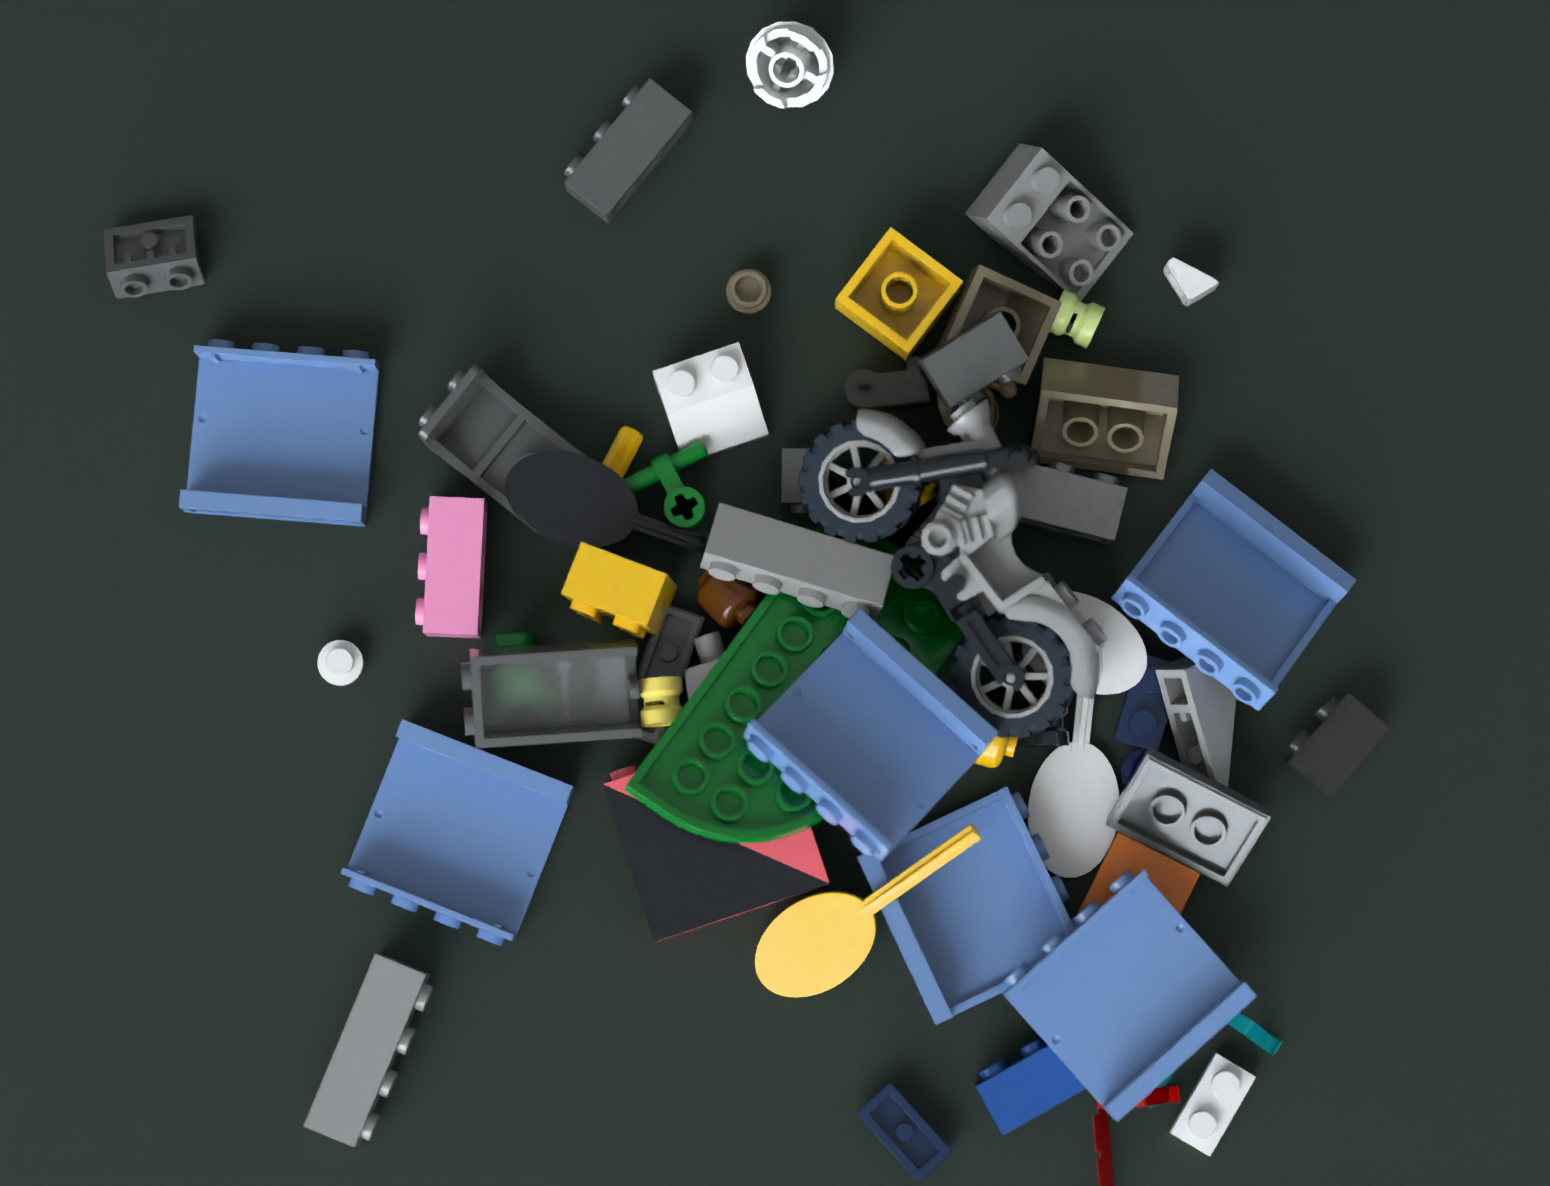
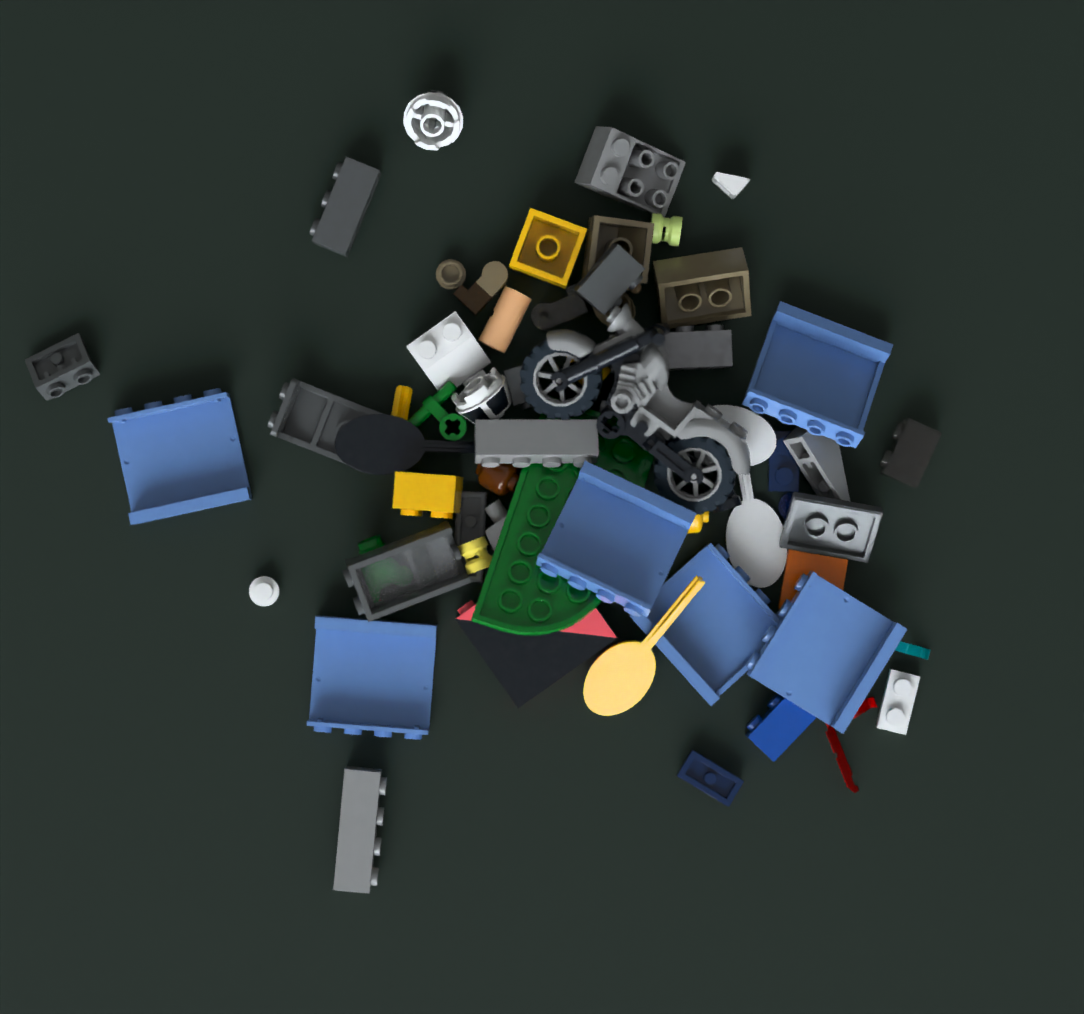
camera: 20 degrees left, 5 degrees up
bright pink brick [415,496,488,638] -> none
none -> white cone [451,367,512,424]
none -> leg [453,261,508,316]
none -> light nougat pin [478,286,532,354]

